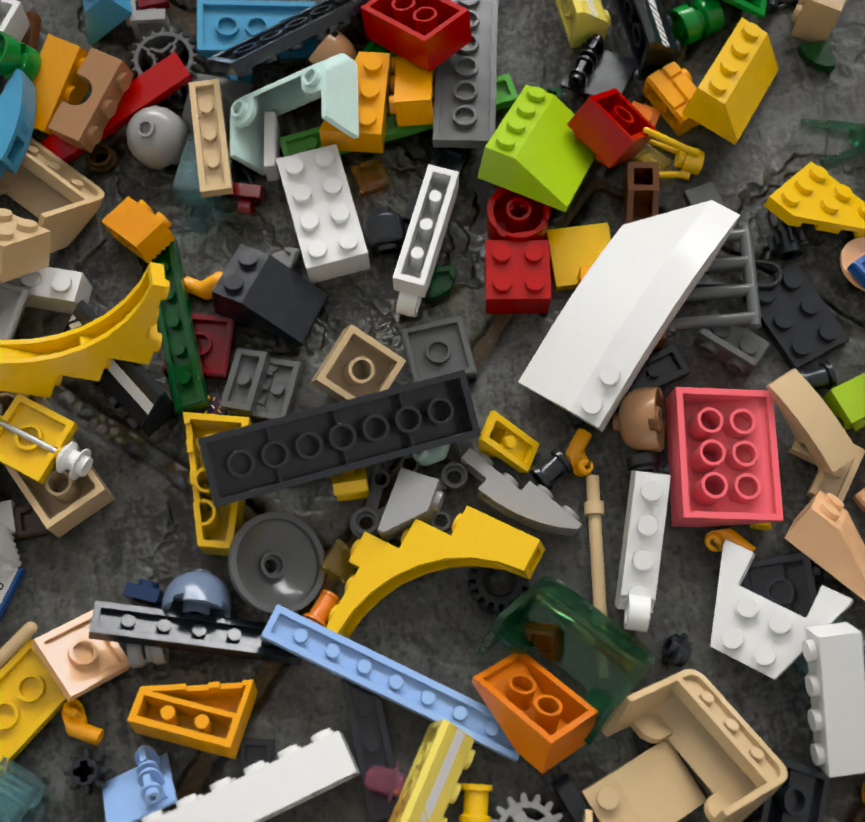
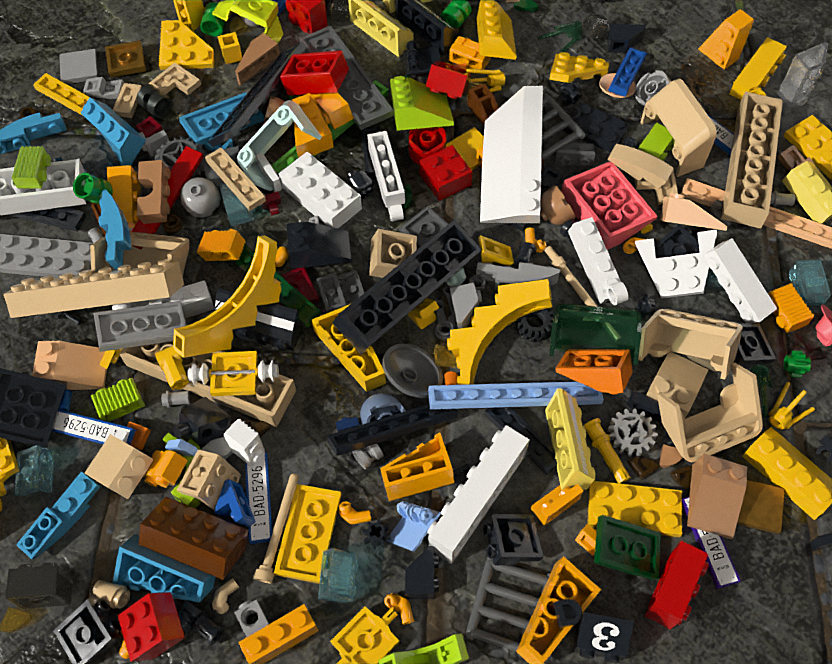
camera: 30 degrees left, 10 degrees down
light nougat plate [32,610,130,702] -> none
clear orange tile [351,158,390,197] -> none
clear pink hinge [365,762,405,803] -> none
dark brown tile [524,621,563,662] -> none

